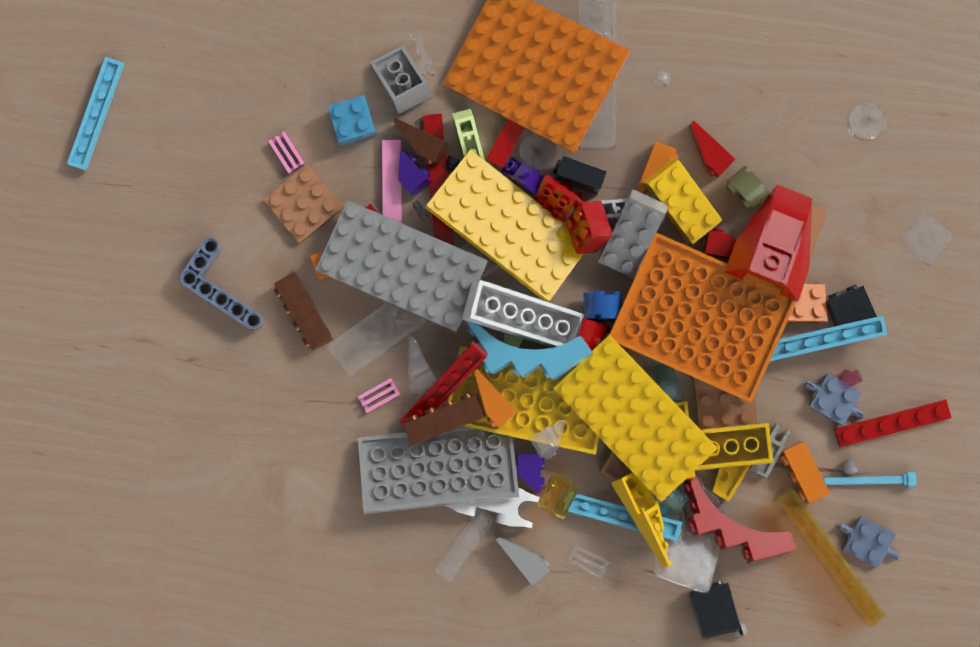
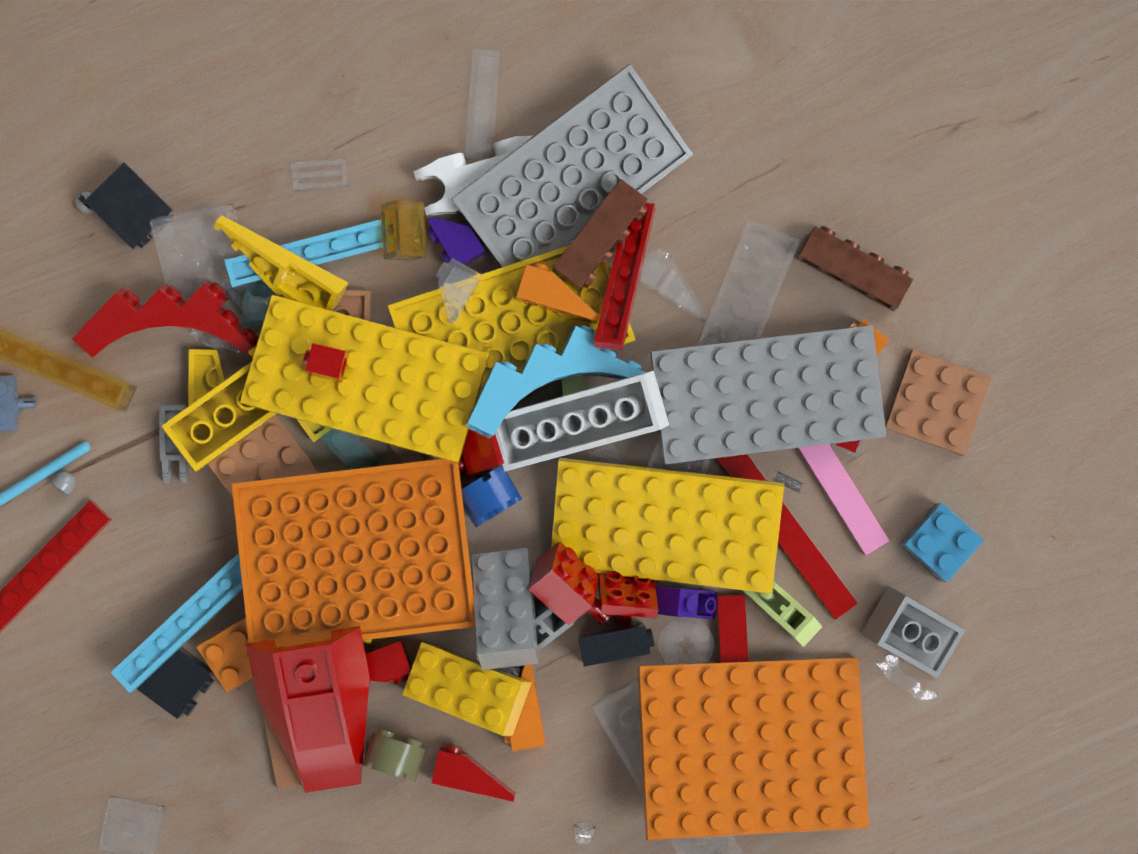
camera: 155 degrees right, 0 degrees up
sand blue beam [180,238,264,330] -> none
bright pink tile [268,131,305,174] -> none
bright pink tile [358,378,401,413] -> none
copper slope [393,118,450,165] -> none
dark purple slope [398,151,432,197] -> none
black hinge [446,155,461,171] -> none
light grey slope [496,536,550,585] -> none
orange brick [780,441,830,504] -> none
sand blue plate [804,373,865,426] -> none
clear pink piece [839,370,863,386] -> none
none -> red brick [303,343,349,383]

